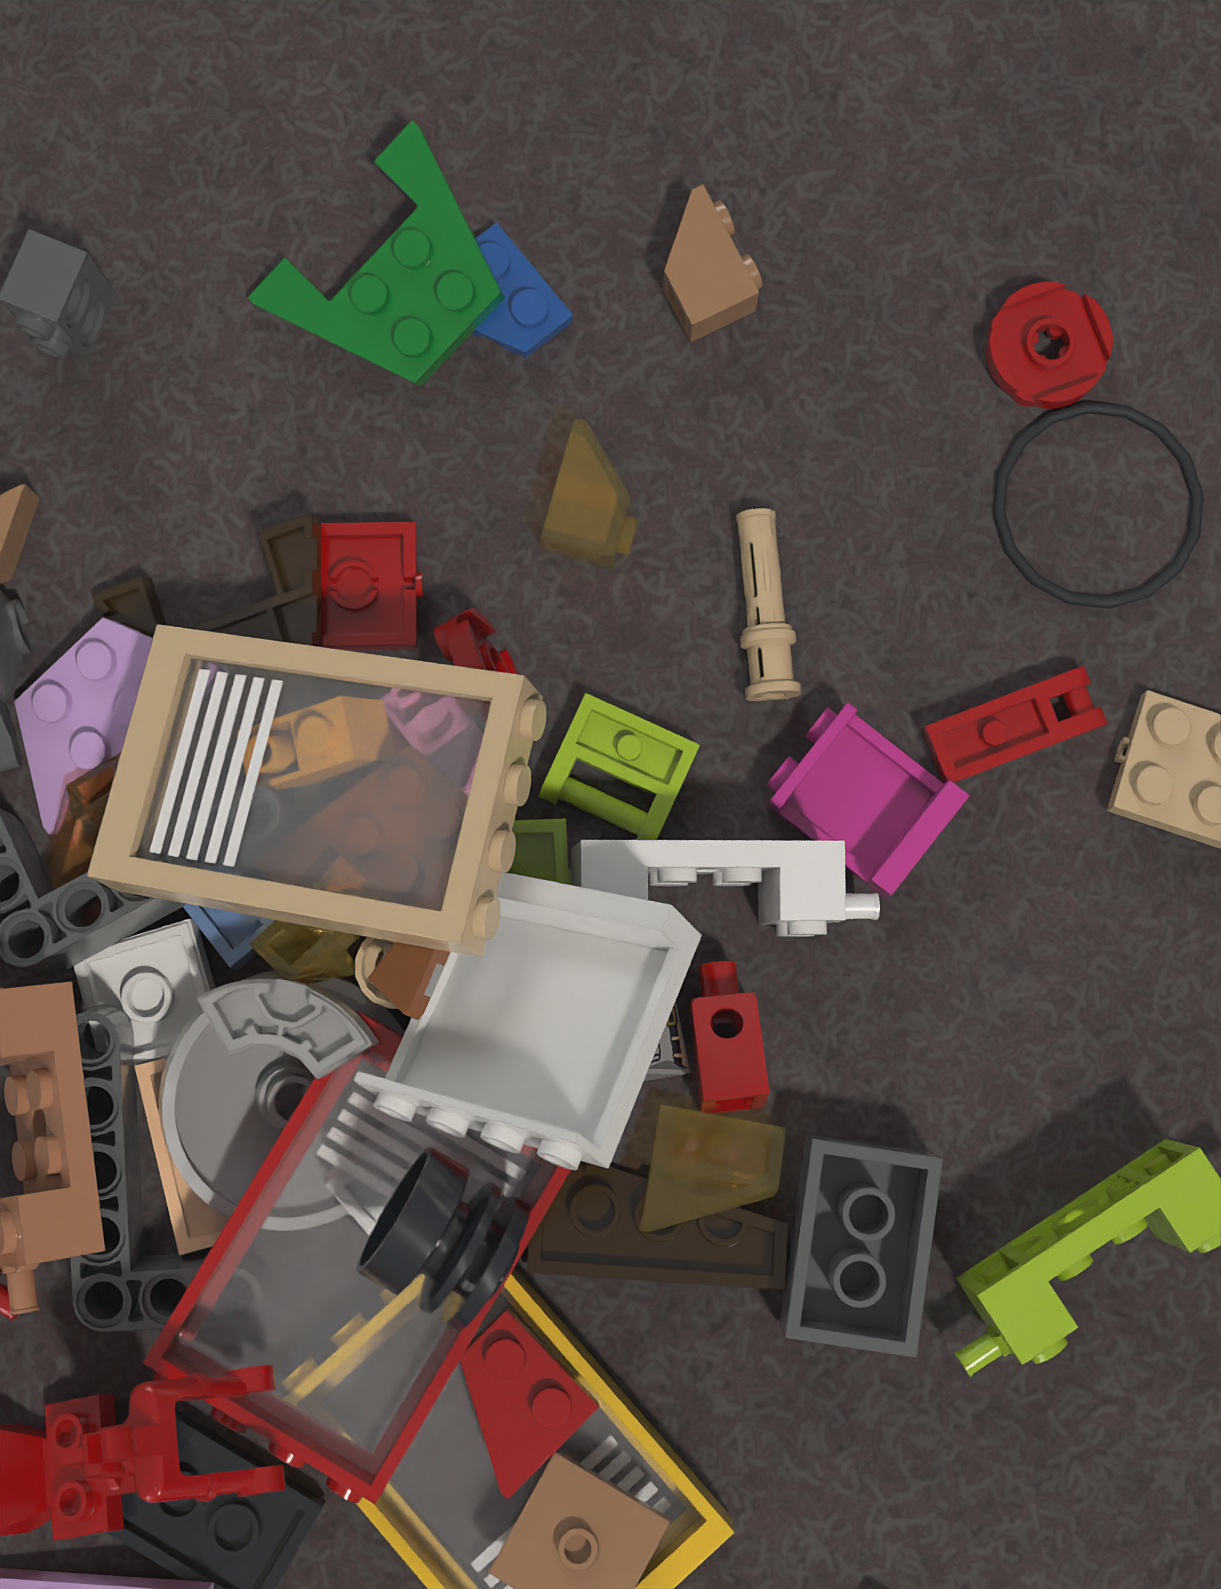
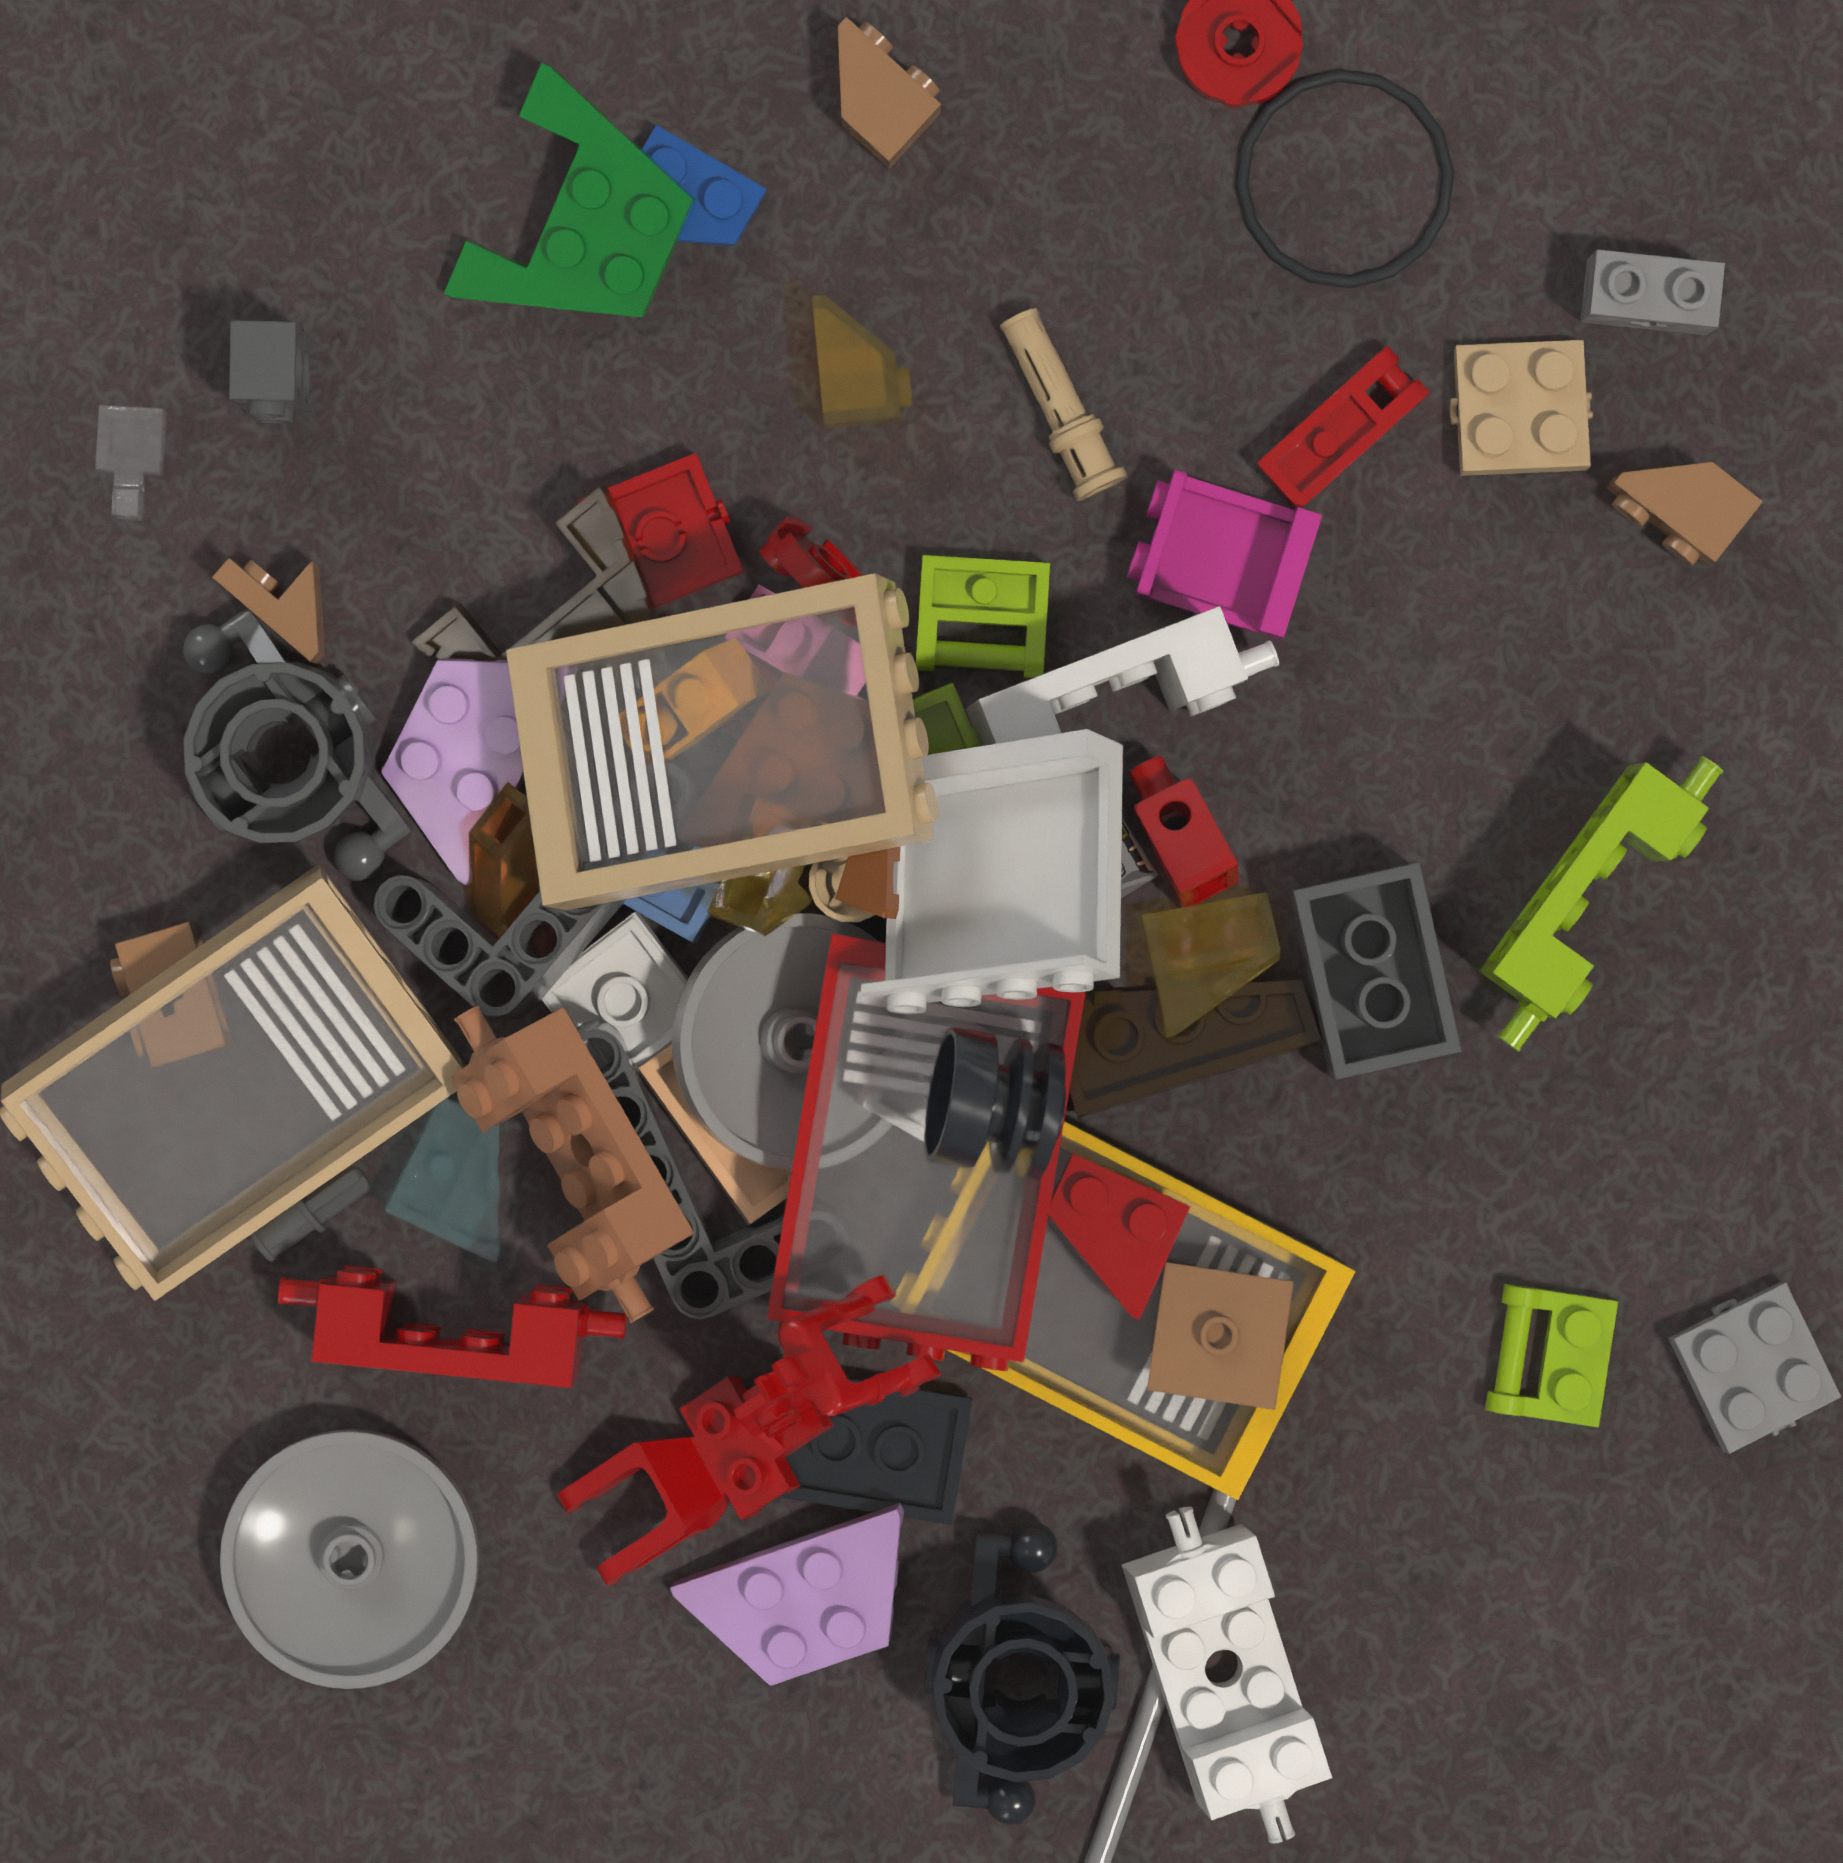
camera: 20 degrees left, 5 degrees up
light grey tile [196,978,380,1079] -> none

